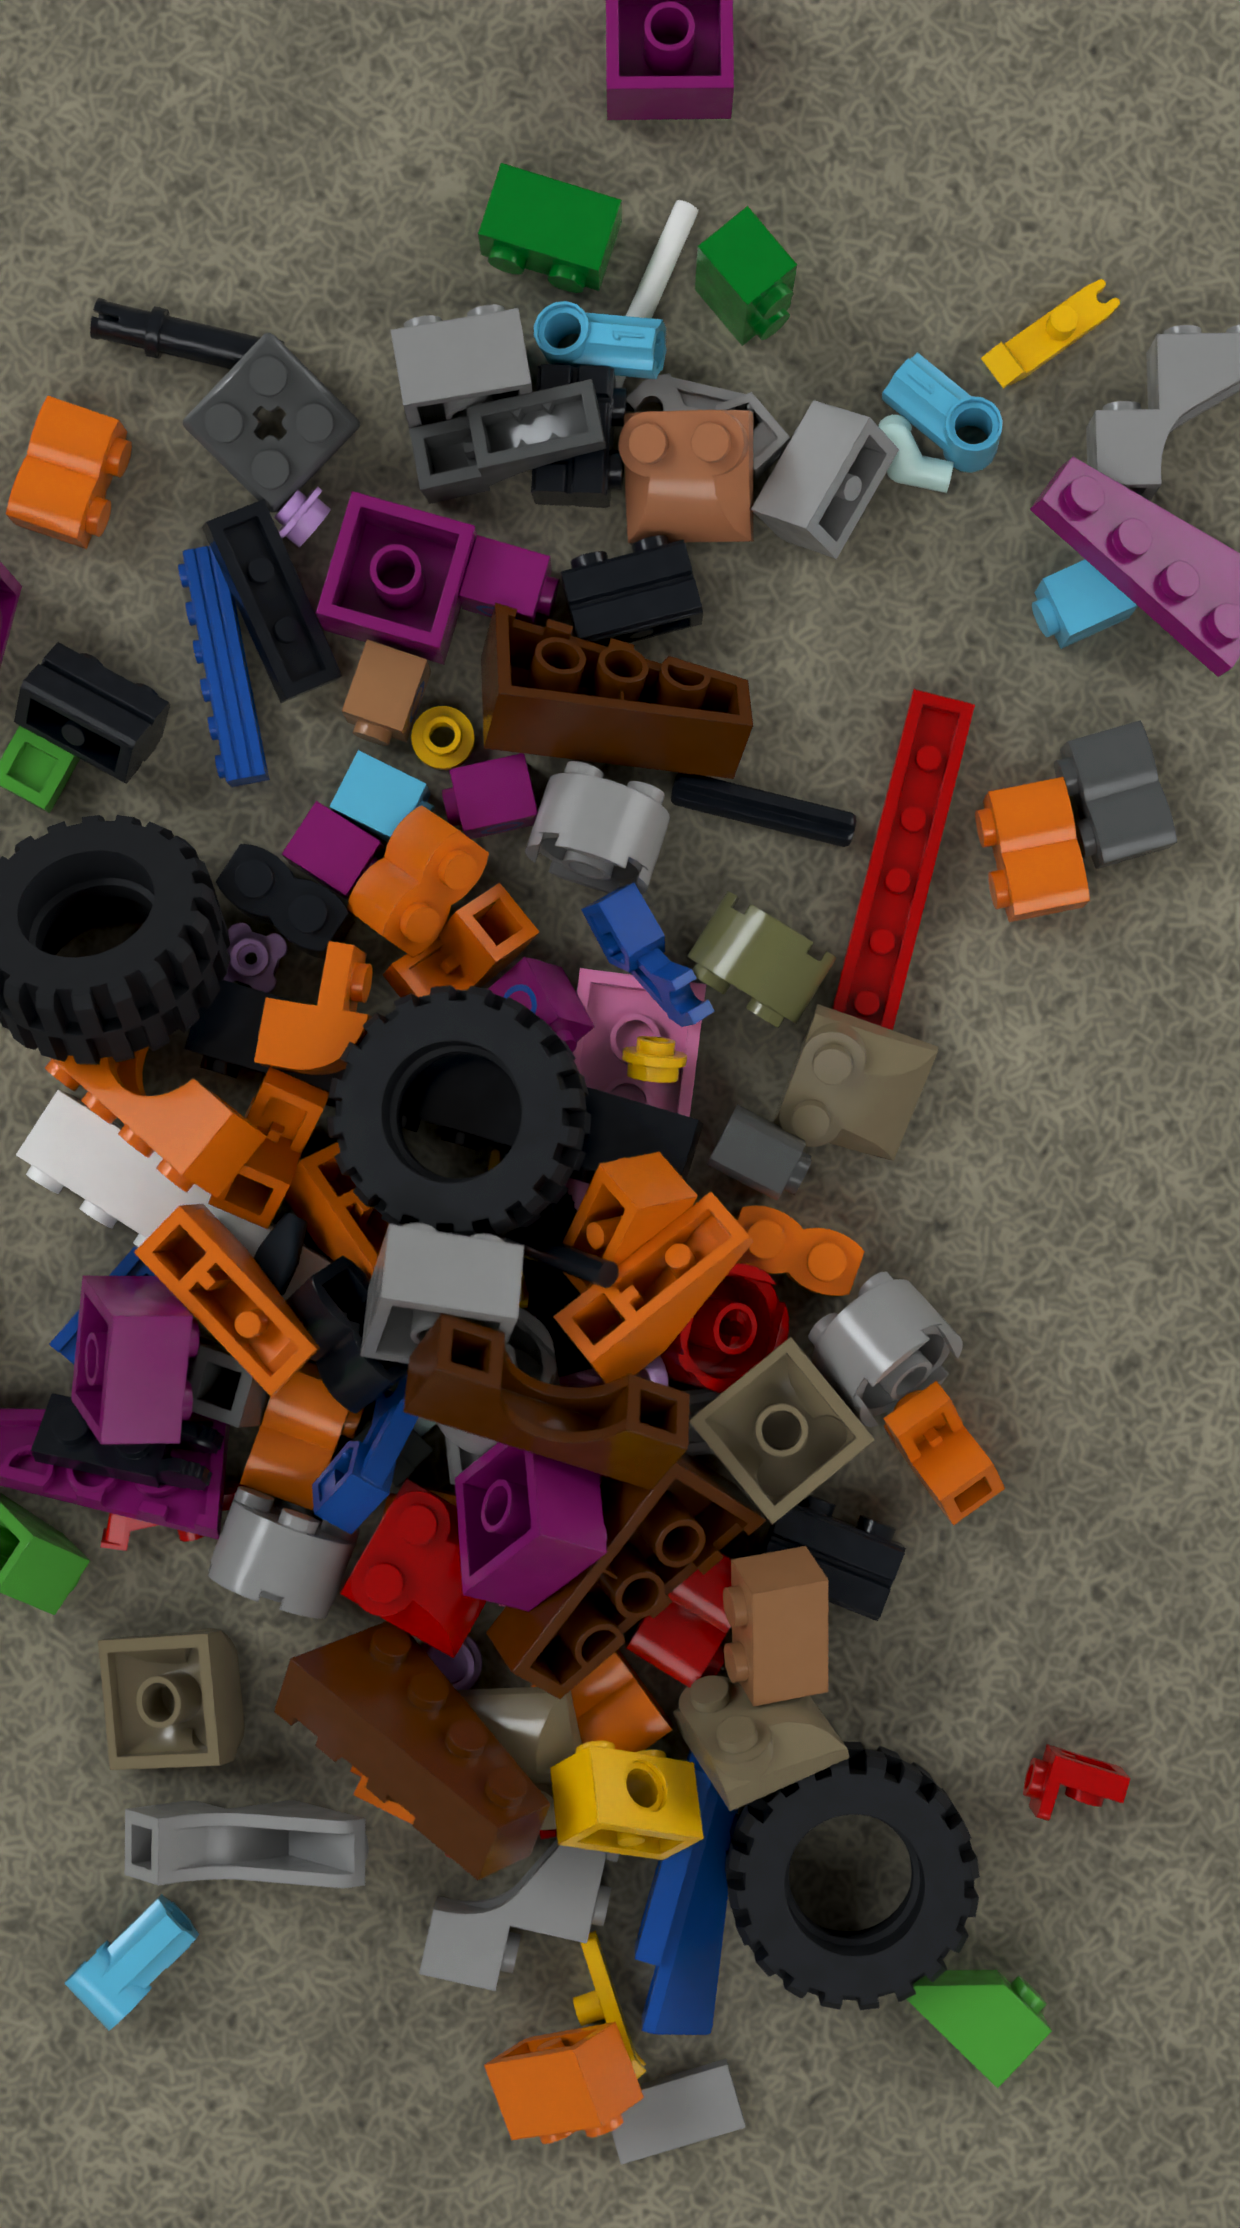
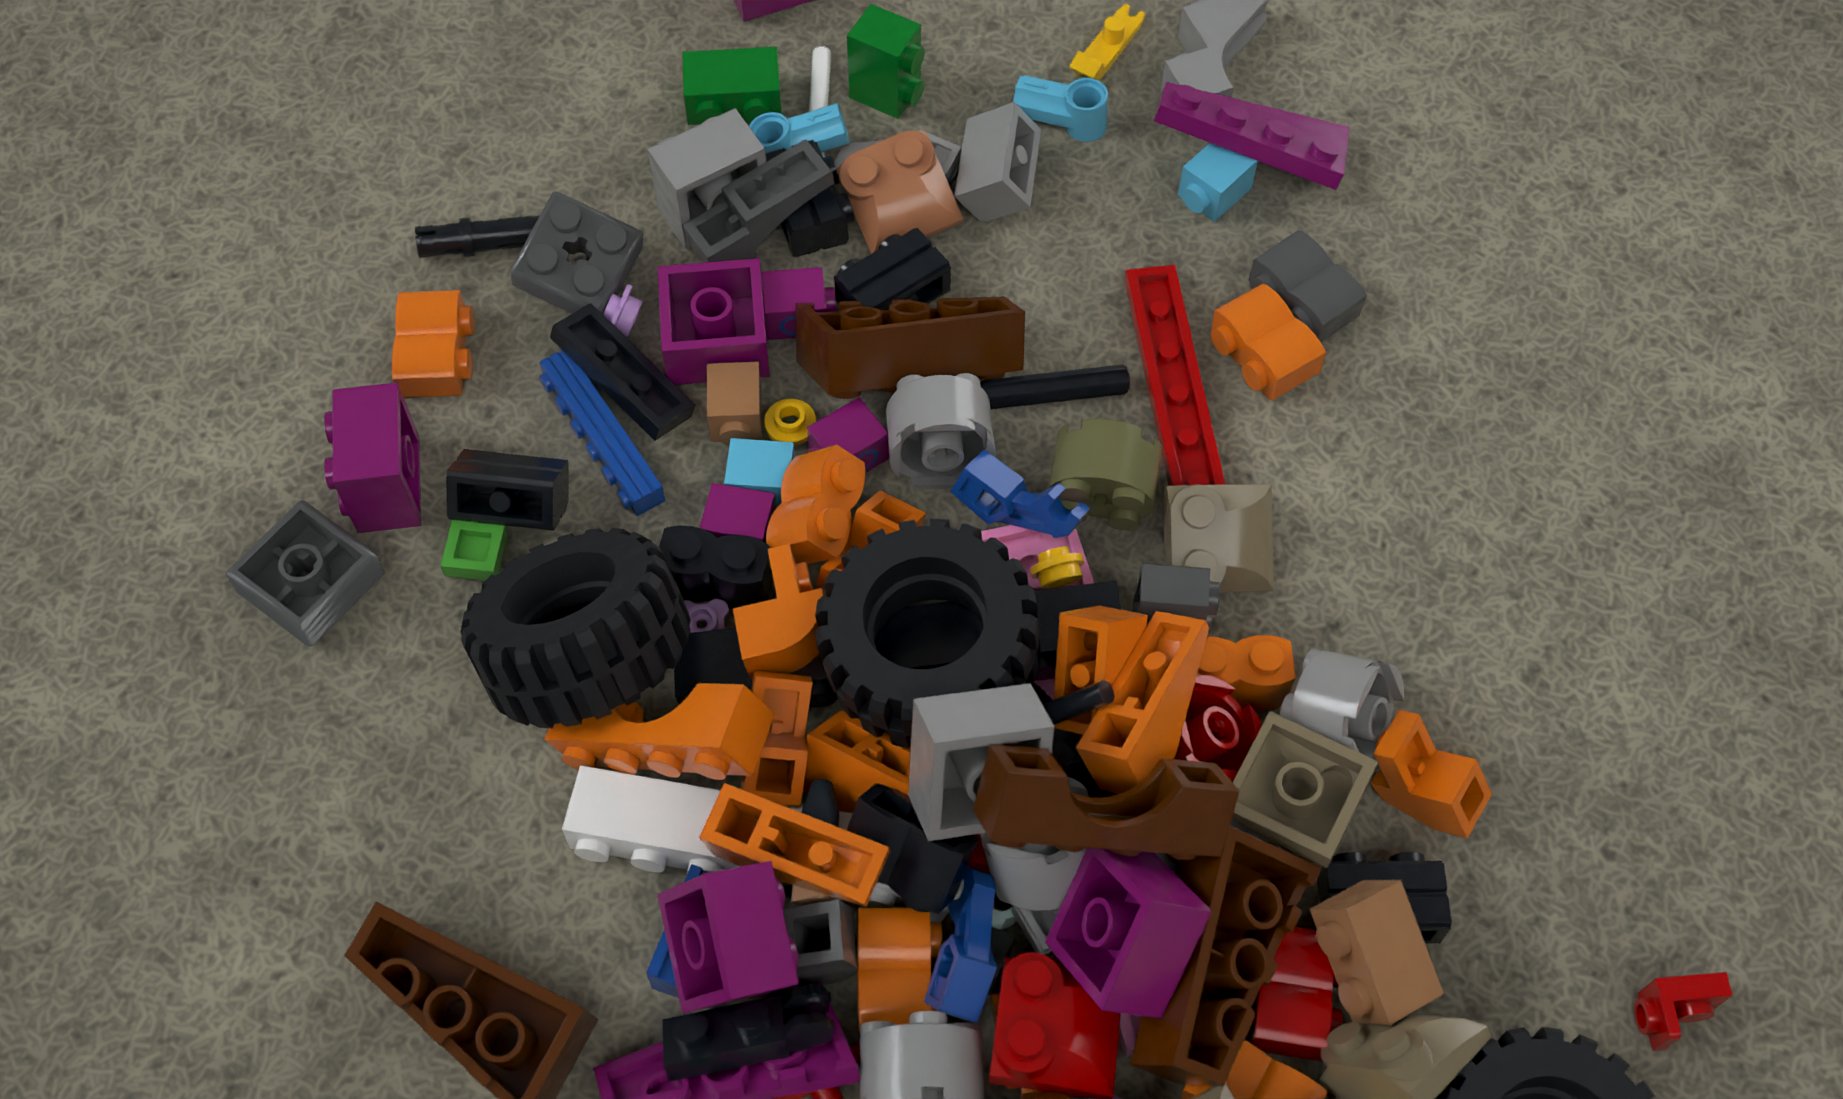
camera: 25 degrees left, 25 degrees down
light aqua arm [878,414,954,493] -> none

